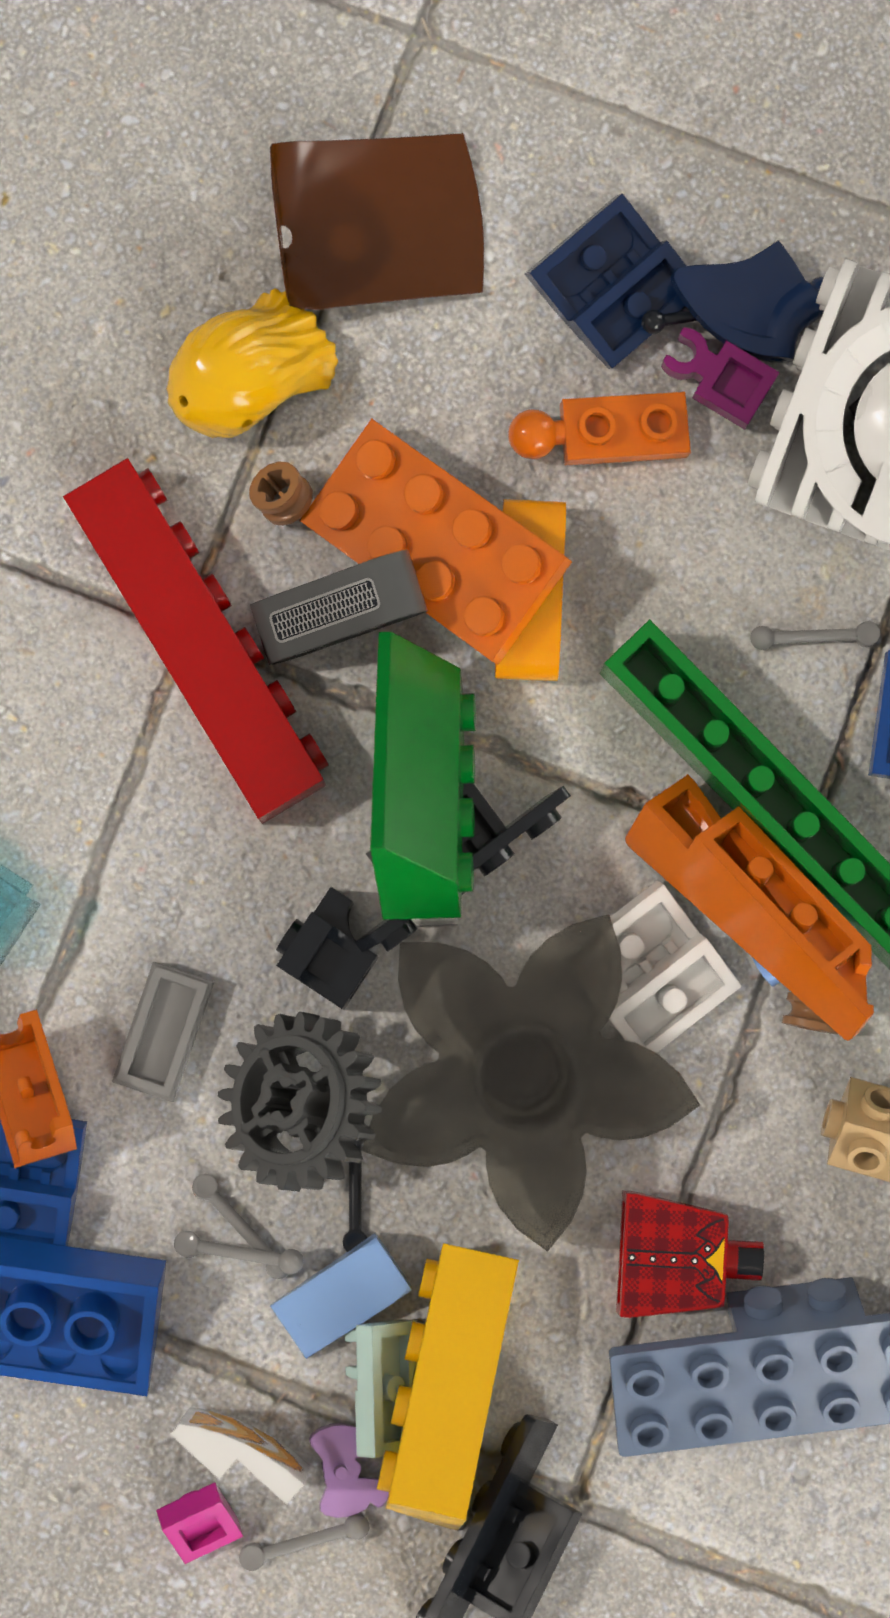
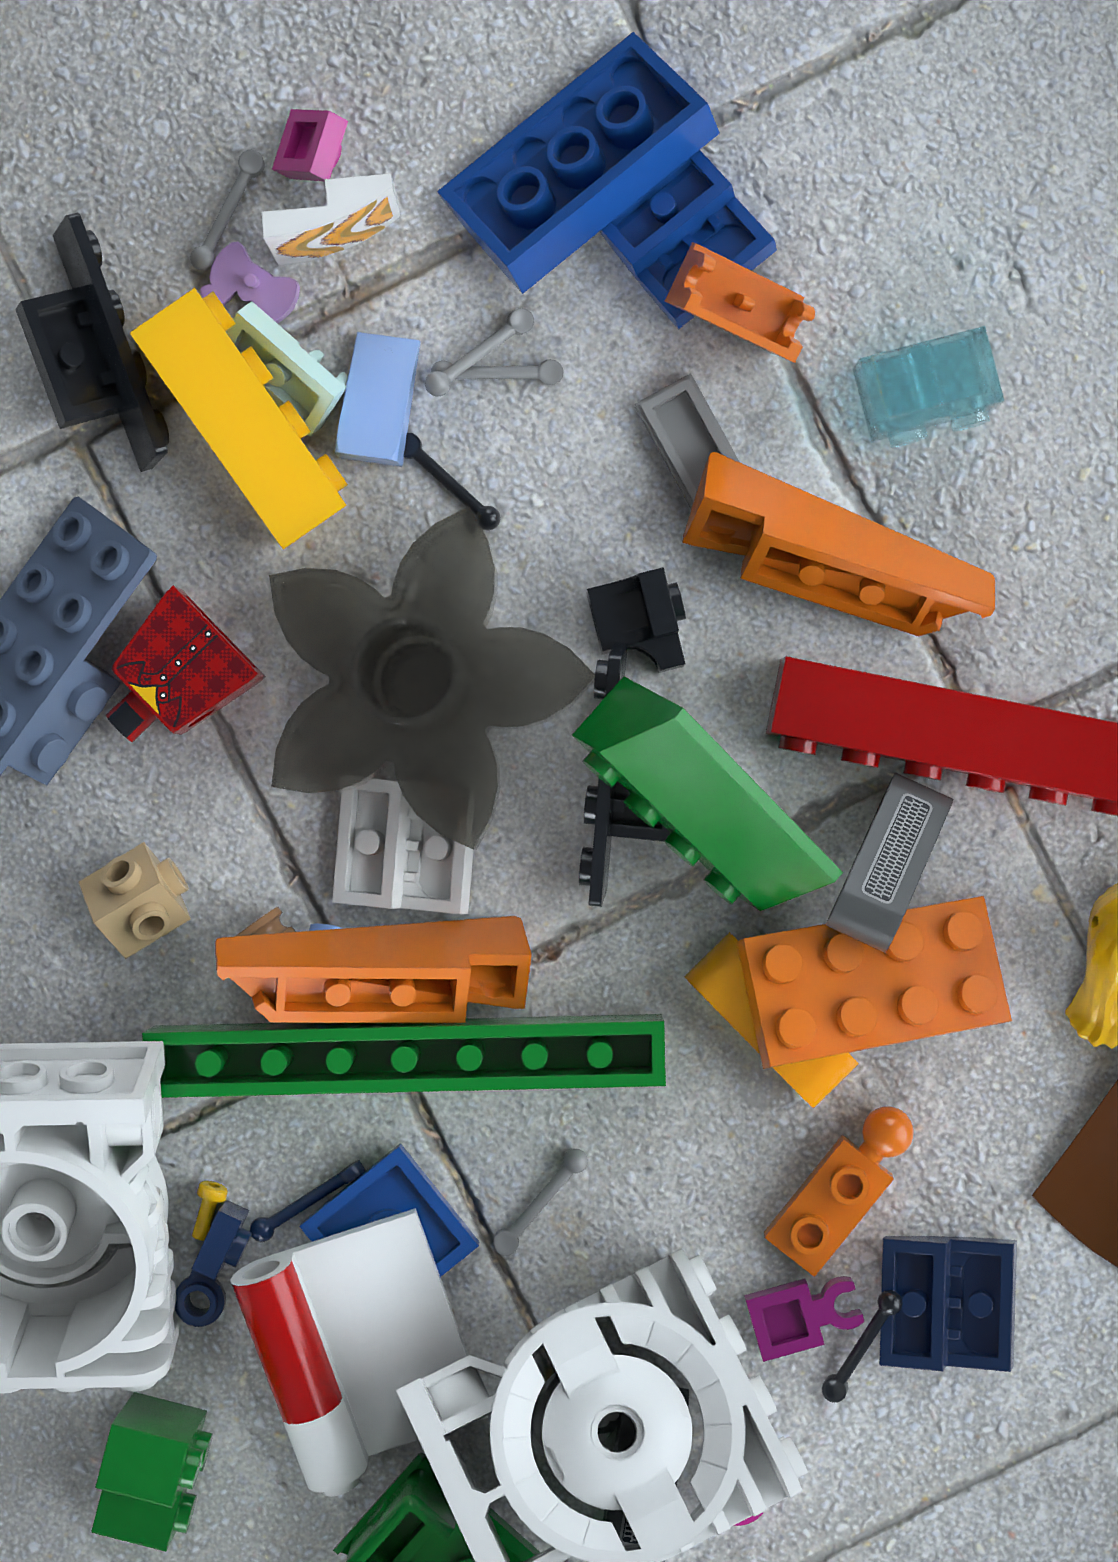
camera: 135 degrees right, 5 degrees up
dark grey gear [218,1012,382,1192] -> none
medium nougat bush [249,461,313,526] -> none
dark blue arm [671,240,824,363] -> none
none -> orange wedge [682,452,995,636]

